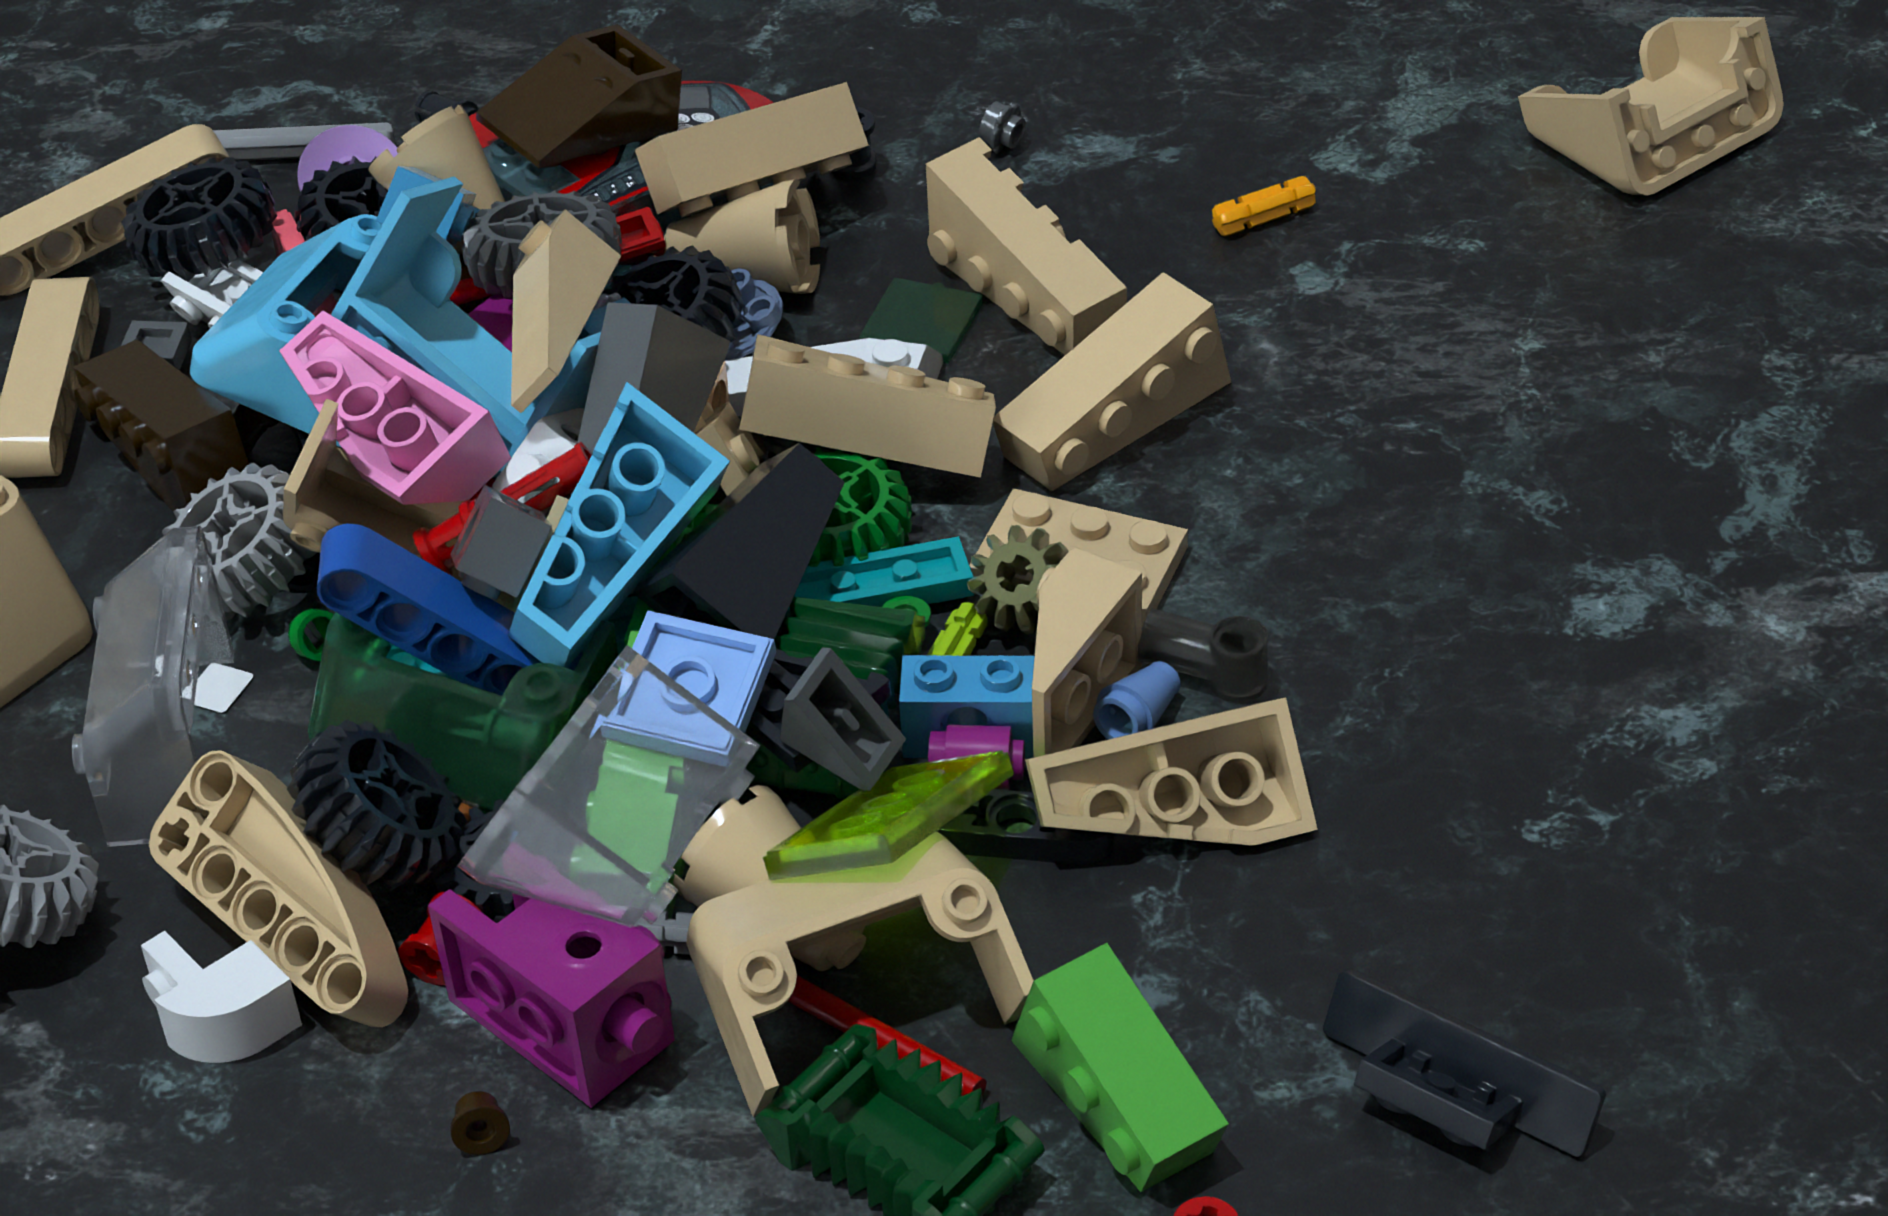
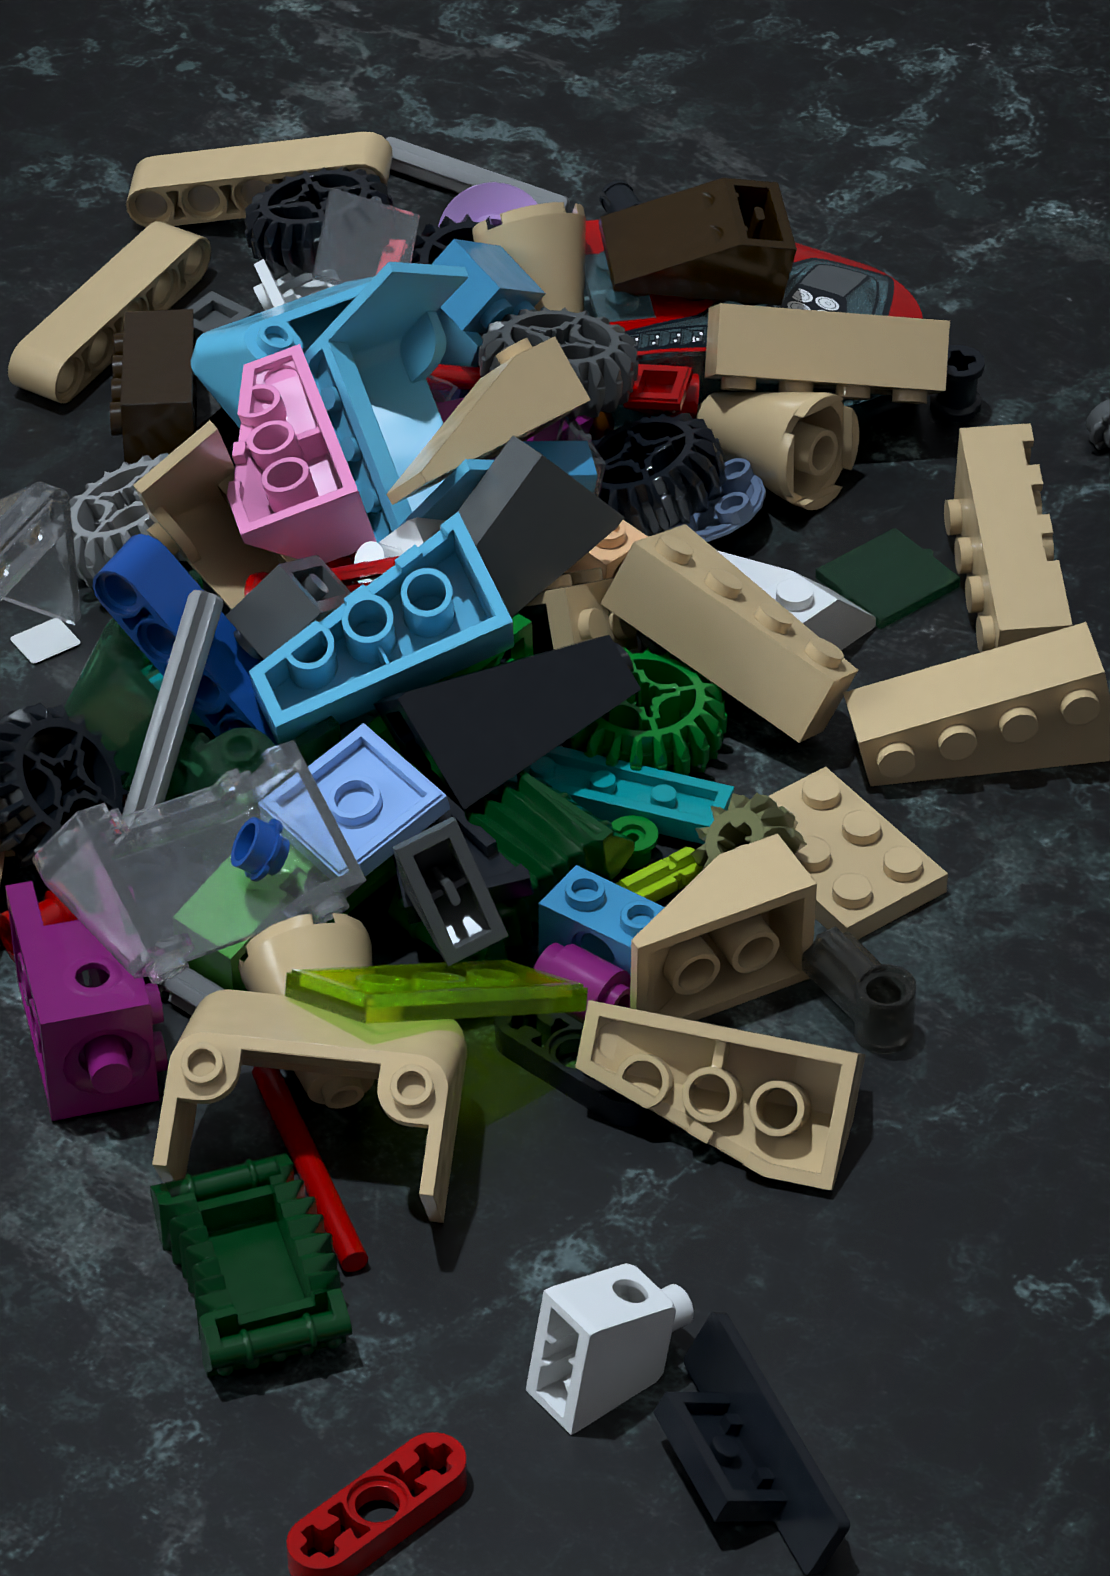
camera: 30 degrees right, 0 degrees up
bright green wedge [1011,943,1229,1192] -> none
medium blue cone [1093,661,1181,739] -> none
none -> light grey axle [119,590,224,840]
none -> blue plate [231,817,290,882]
none -> clear piece [312,188,420,286]
none -> white torso [526,1263,694,1435]

